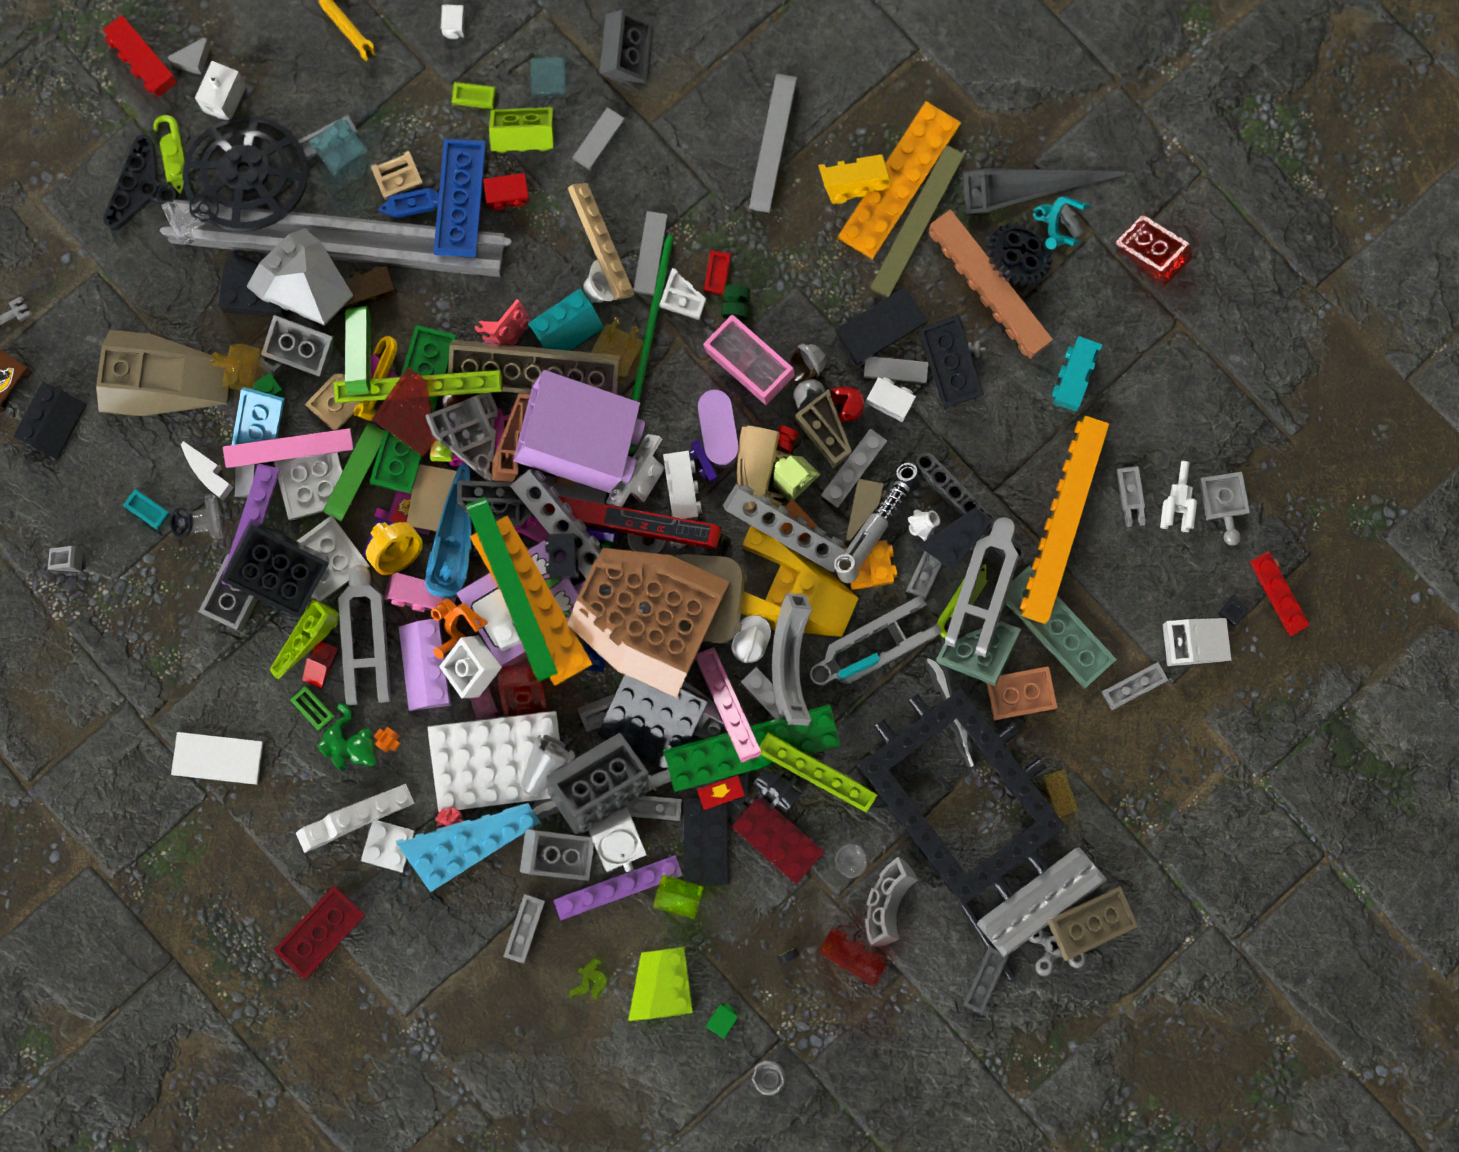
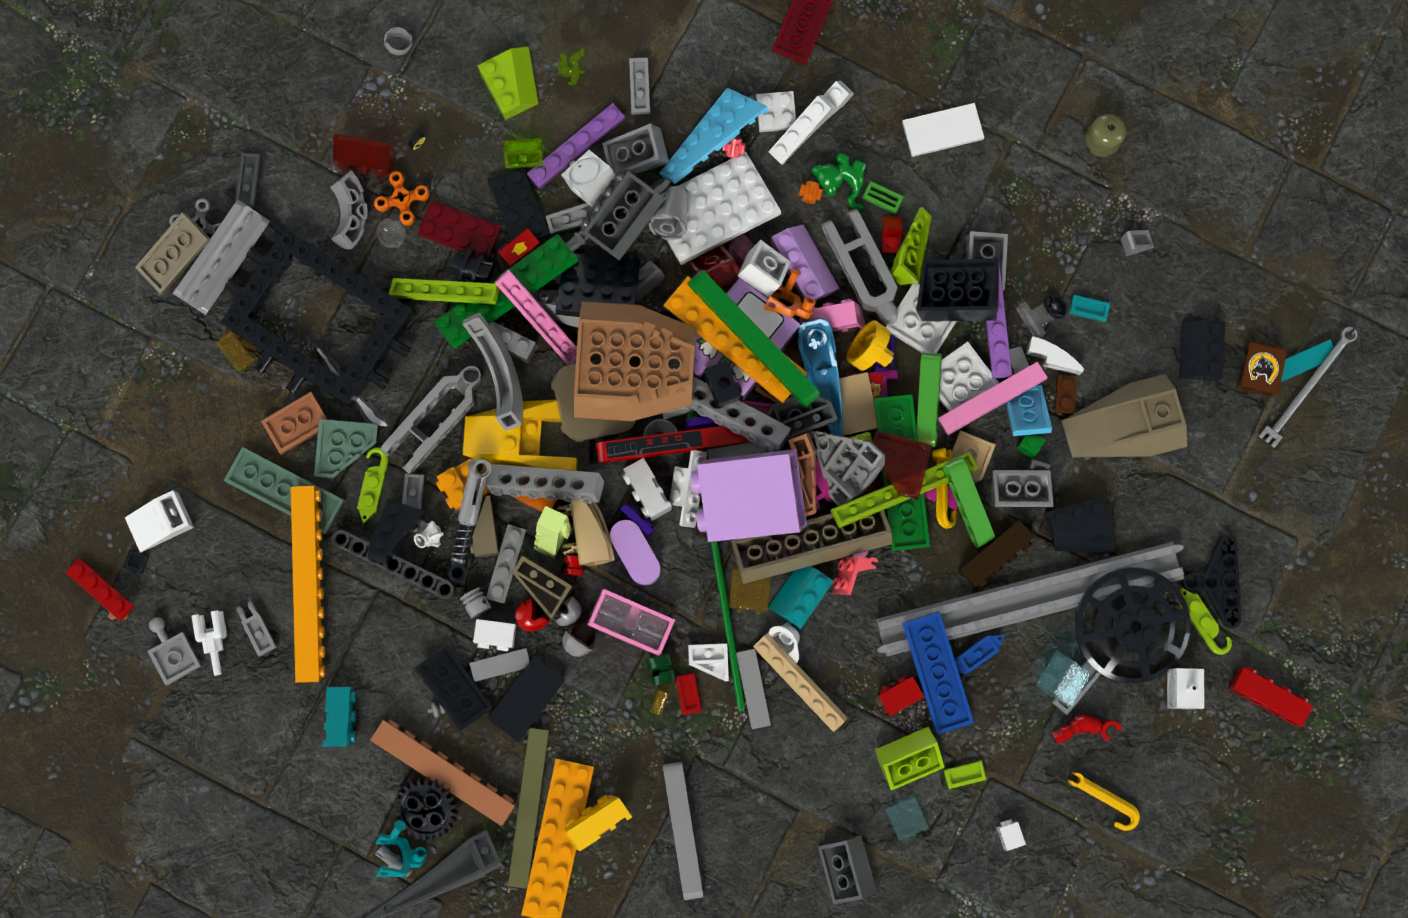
camera: 155 degrees right, 0 degrees up
clear piece [161,193,219,245] -> none
light grey slope [168,38,210,75] -> none
clear yellow brick [210,343,260,391] -> none
light grey wedge [247,229,353,326] -> none
tan plate [371,151,423,200] -> none
white brick [492,620,522,651] -> none
light grey tile [573,107,625,170] -> none
green brick [705,1003,738,1039] -> none
white piece [731,615,771,663] -> none
teal tile [837,653,880,681] -> none
light grey piece [945,517,1020,657] -> none
light grey tile [1101,662,1169,711] -> none
clear red slope [1115,215,1193,286] -> none
none -> orange gear [374,171,430,226]
none -> light grey piece [460,587,491,619]
none -> clear yellow pin [650,690,669,716]
none -> red piece [1052,714,1122,744]
none -> reddish brown plate [1054,375,1077,415]
none -> olive cylinder [1084,113,1126,157]

